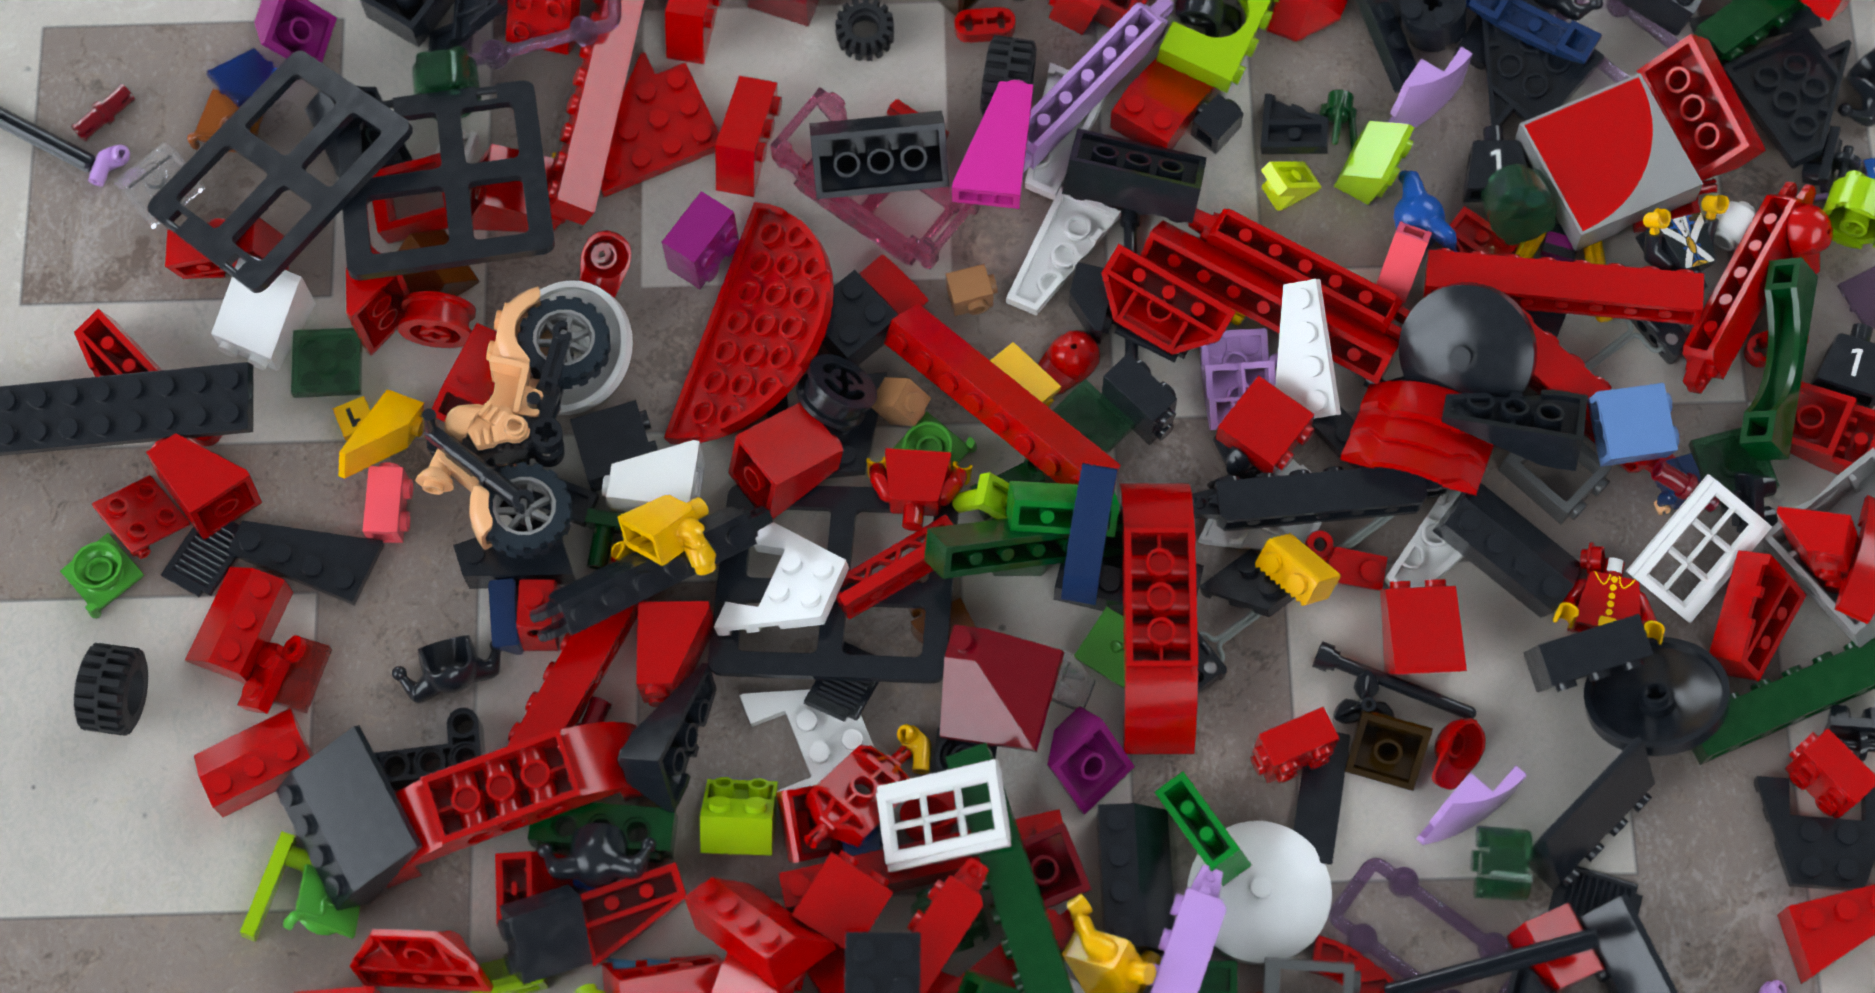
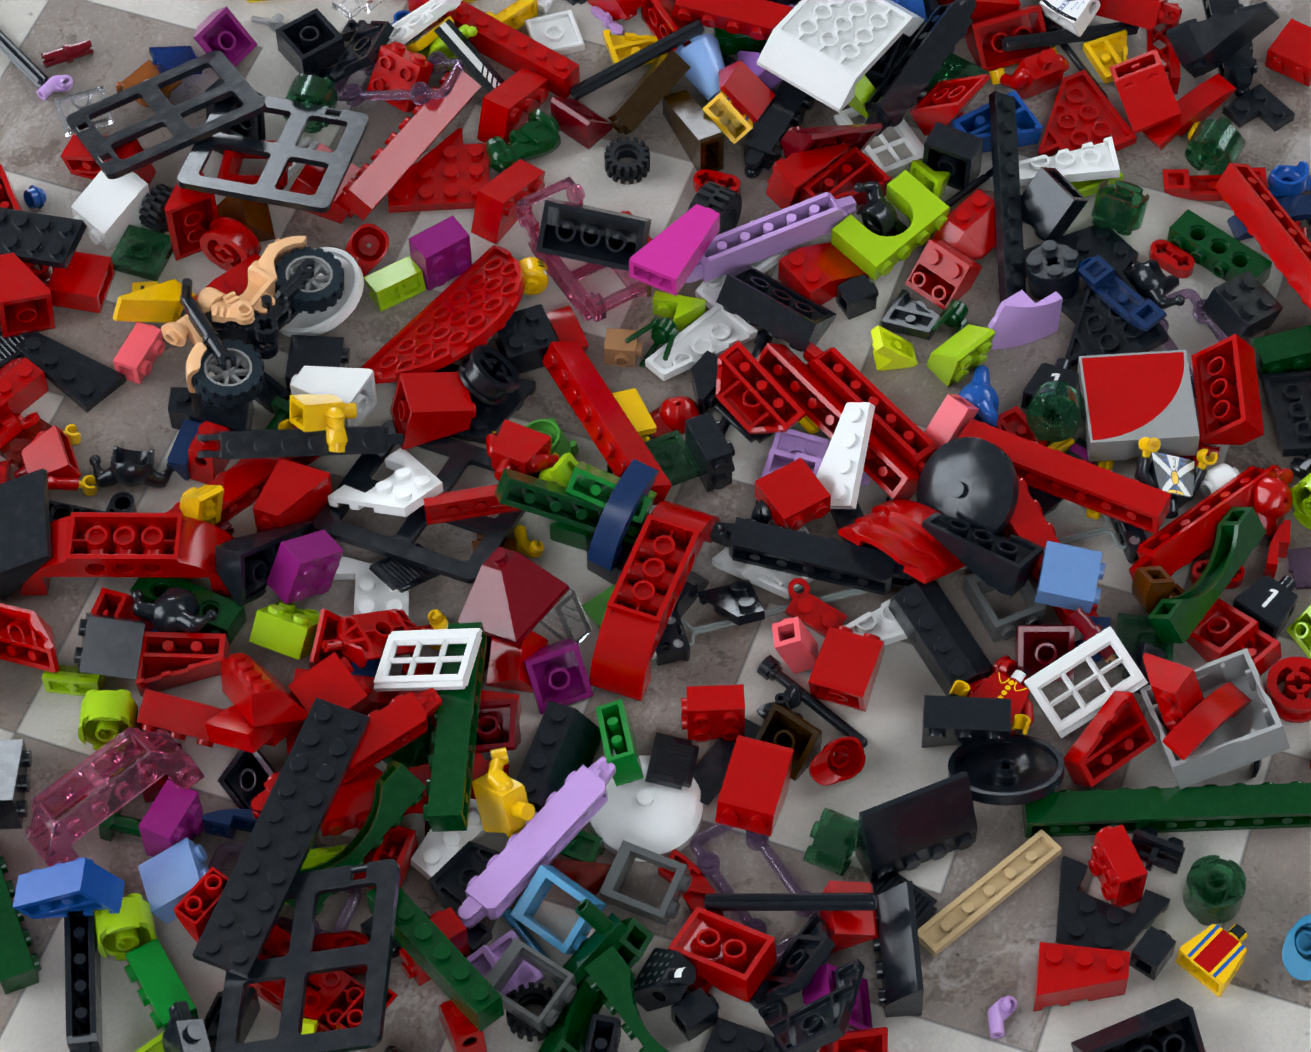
camera: 20 degrees right, 15 degrees down
medium nougat brick [872,377,931,426] -> none
yellow brick [1255,533,1341,606] -> none
lavender slope [1416,766,1527,845] -> none
none -> torso [14,424,97,496]
none -> blue plate [23,185,46,209]
none -> red brick [45,251,115,313]
none -> black tyre [139,183,173,234]
none -> yellow slope [179,485,224,525]
none -> magenta brick [267,530,344,604]
none -> lime hinge [364,256,426,312]
none -> dark green animal [486,109,561,173]
none -> red slope [486,631,548,693]
none -> yellow arm [513,525,544,558]
none -> yellow head [519,257,548,296]
none -> dark green plant [625,317,679,368]
none -> black window [645,732,699,790]
none -> lime slope [653,290,706,333]
none -> red slope [715,735,794,837]
none -> coral brick [772,617,819,674]
none -> red slope [905,239,983,310]
none -> tan plate [918,829,1062,957]
none -> dark red slope [1015,625,1075,681]
none -> reddish brown brick [1132,566,1185,615]
none -> red slope [1263,520,1291,579]

